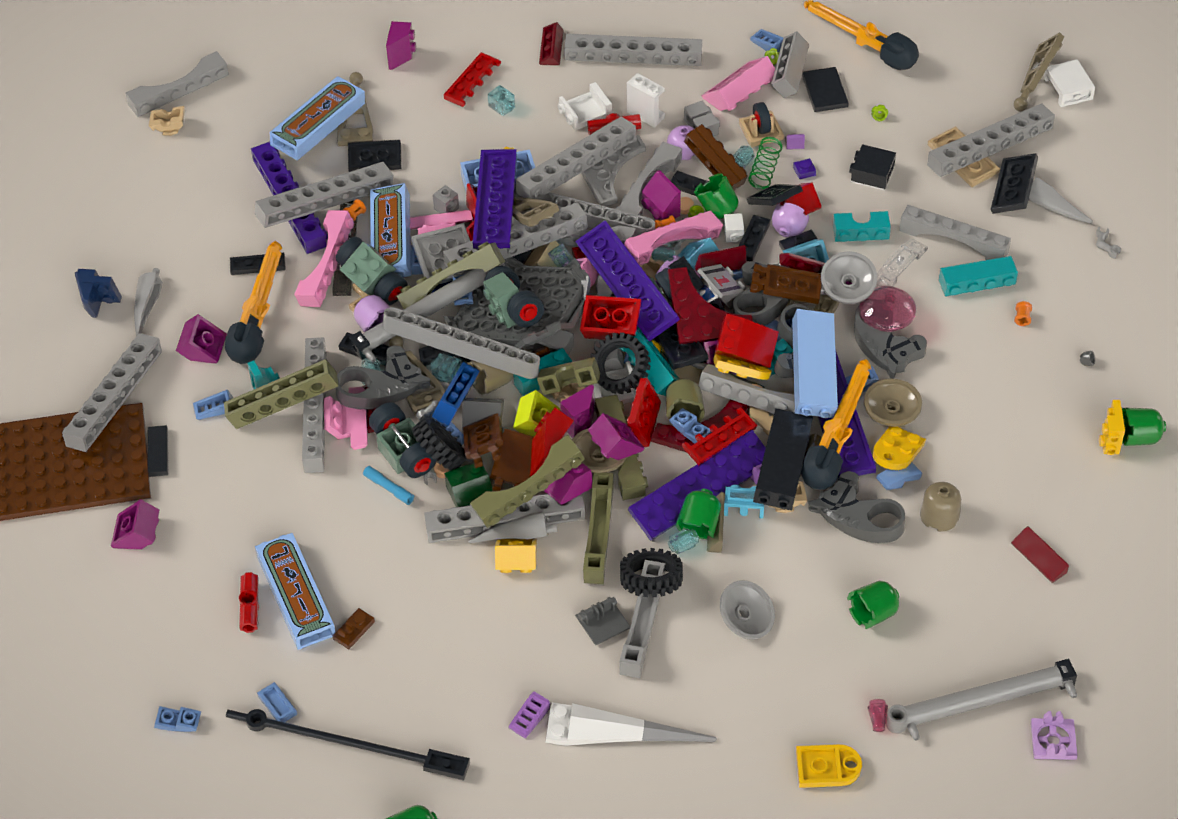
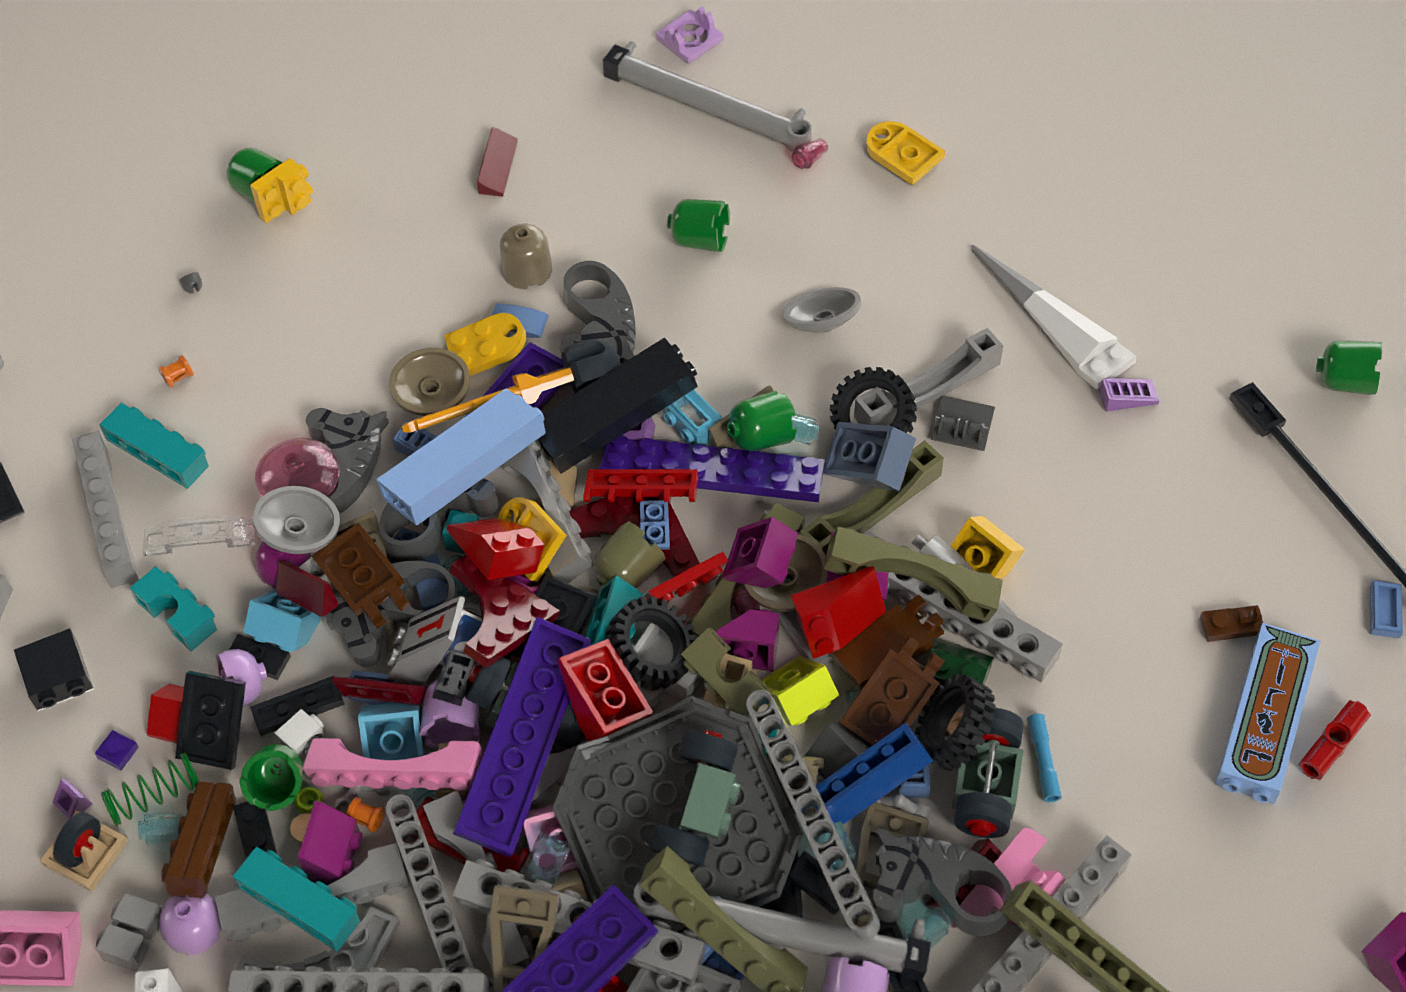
camera: 135 degrees left, 5 degrees up
none -> teal brick [232,847,360,952]
none -> sand blue slope [823,422,916,491]

